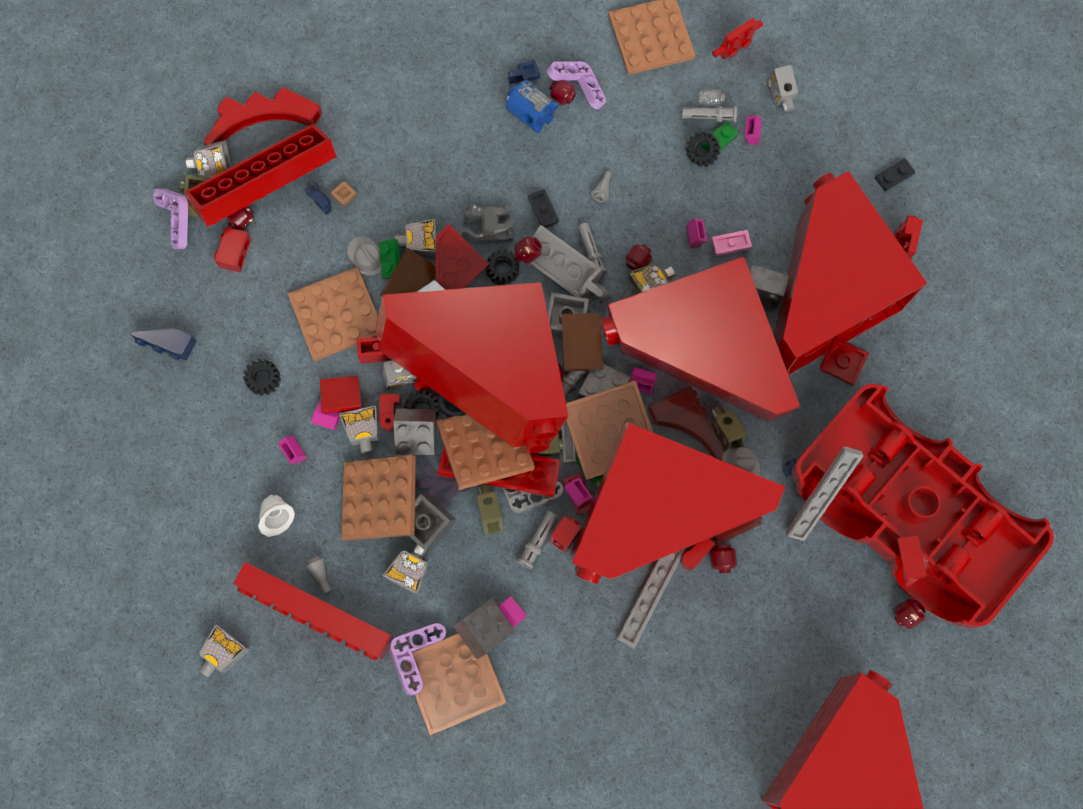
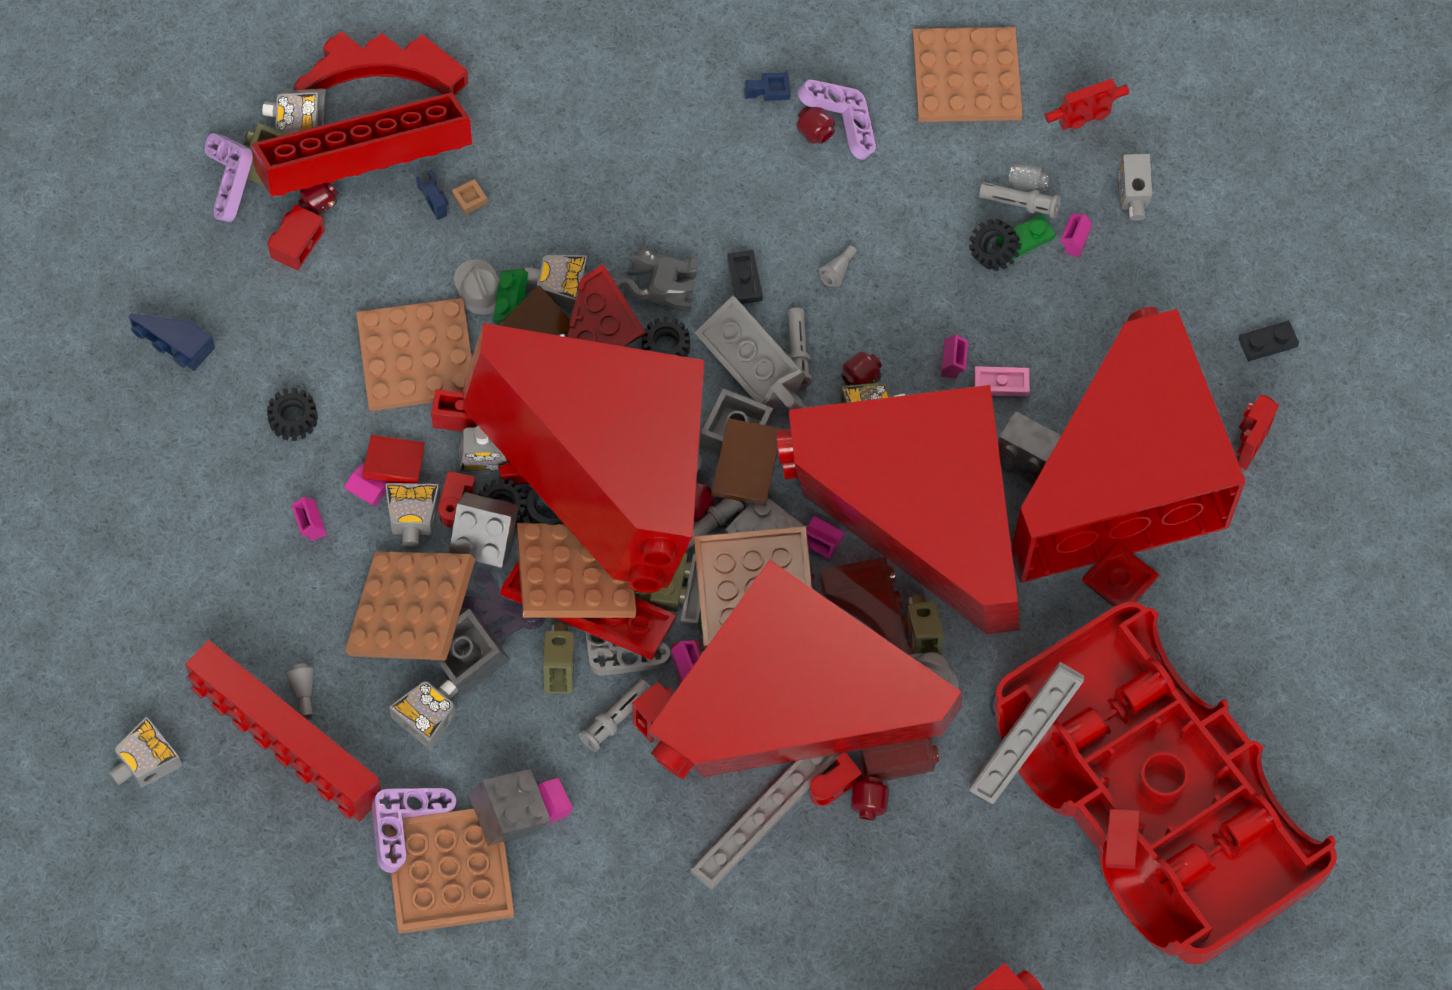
camera: 15 degrees right, 10 degrees down
white piece [258,495,295,537] -> none
blue cylinder [506,80,559,133] -> none
dark red head [514,236,542,264] -> none
dark red head [894,599,926,629] -> none

